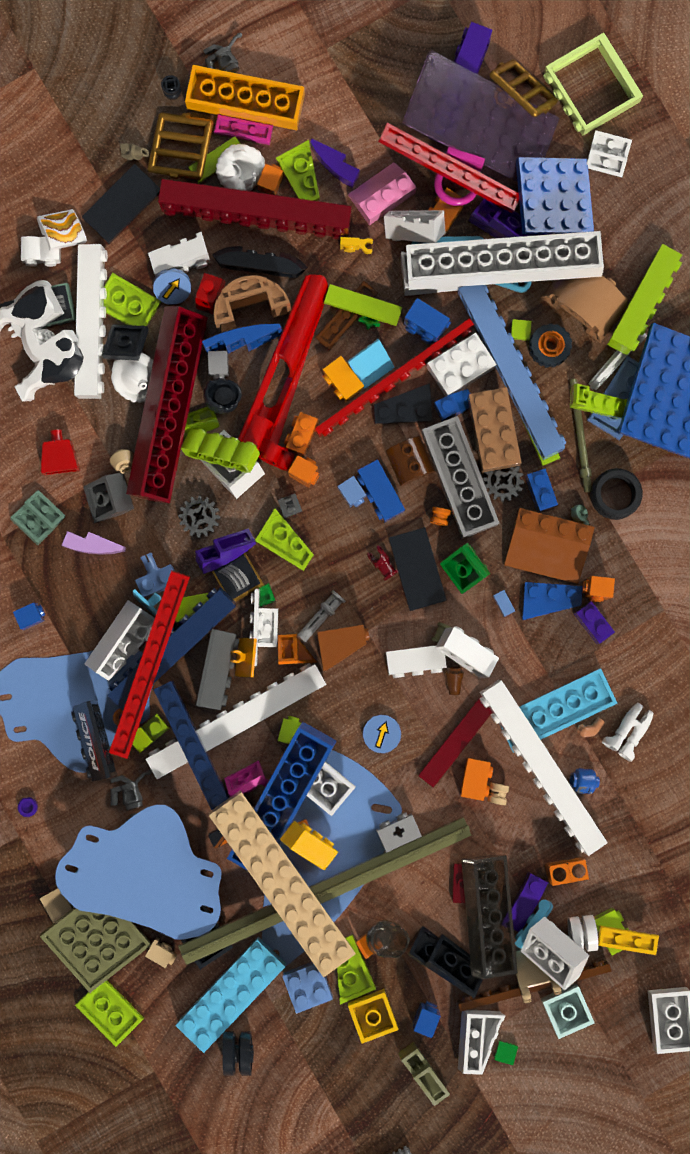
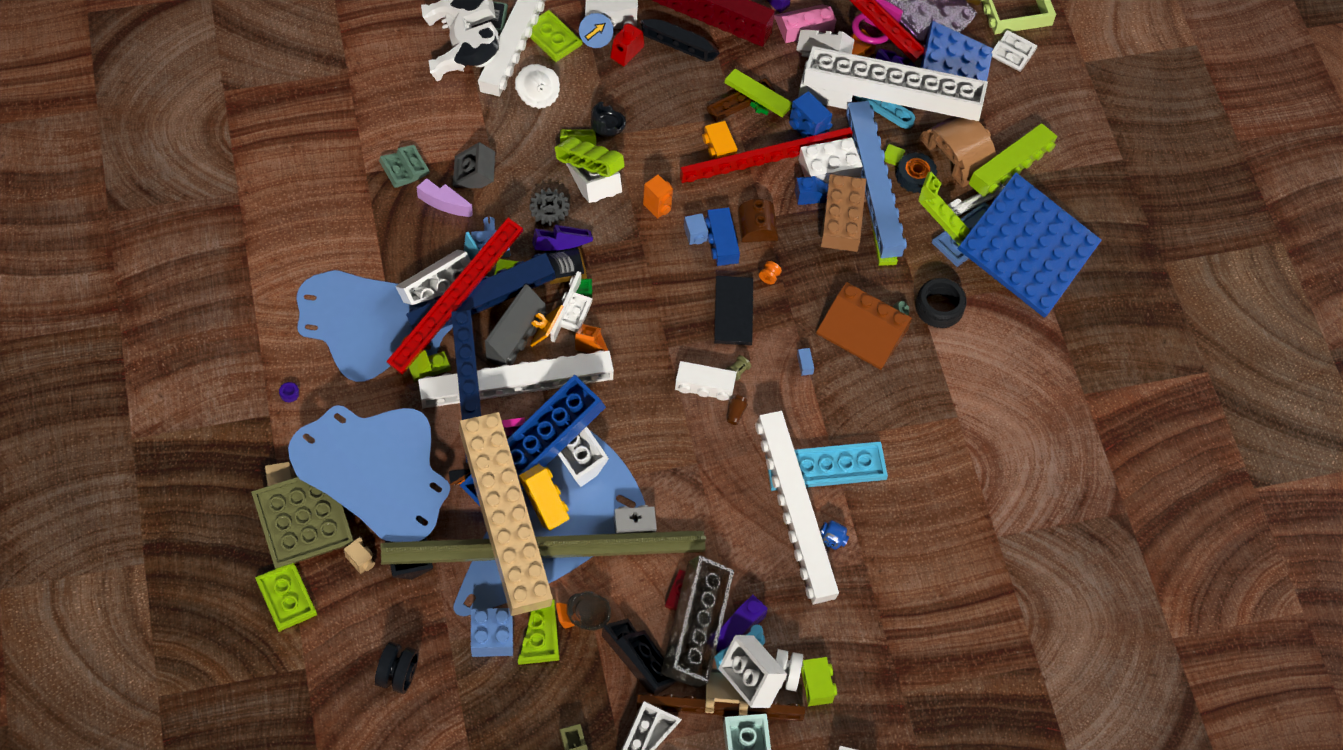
camera: 15 degrees right, 25 degrees down
blue brick [13,603,45,630] -> none
red torso [41,430,80,475] -> none
black slope [71,700,117,782] -> none
black tile [102,324,149,361] -> none
tan cone [110,449,134,474] -> none
dark grey piece [110,770,152,811] -> none
dark red brick [126,306,208,503] -> none
medium azure brick [175,936,286,1053] -> none
blue slope [202,324,282,354] -> none
light grey brick [208,351,229,380] -> none
medium nougat cylinder [214,275,291,334] -> none
red panel [238,274,328,471] -> none
lime wing [255,509,314,571] -> none
dark grey tile [278,493,302,518] -> none
orange brick [284,412,318,457] -> none
light grey pin [297,590,346,642] -> none
dark orange slope [317,625,370,671] -> none
yellow plate [340,237,373,254] -> none
medium azure piece [347,339,395,389] -> none
yellow brick [348,989,399,1043] -> none
medium blue tile [363,715,401,753] -> none
dark red piece [367,545,399,581] -> none
black wing [374,383,432,424] -> none
blue brick [412,1001,441,1038] -> none
dark red tile [418,685,492,788] -> none
light grey brick [421,416,499,539] -> none
white brick [435,626,499,679] -> none
green brick [440,543,491,594] -> none
orange brick [460,758,493,801] -> none
dark grey gear [483,466,524,502] -> none
tan wheel [487,782,510,805] -> none
blue wing [522,582,583,620] -> none
blue brick [525,469,558,513] -> none
orange piece [545,857,589,886] -> none
olive bar [570,379,592,492] -> none
dark purple brick [574,601,615,645] -> none
nougat arm [577,717,605,737] -> none
orange brick [582,576,615,602] -> none
yellow tile [598,925,659,955] -> none
white piece [602,703,654,762] -> none

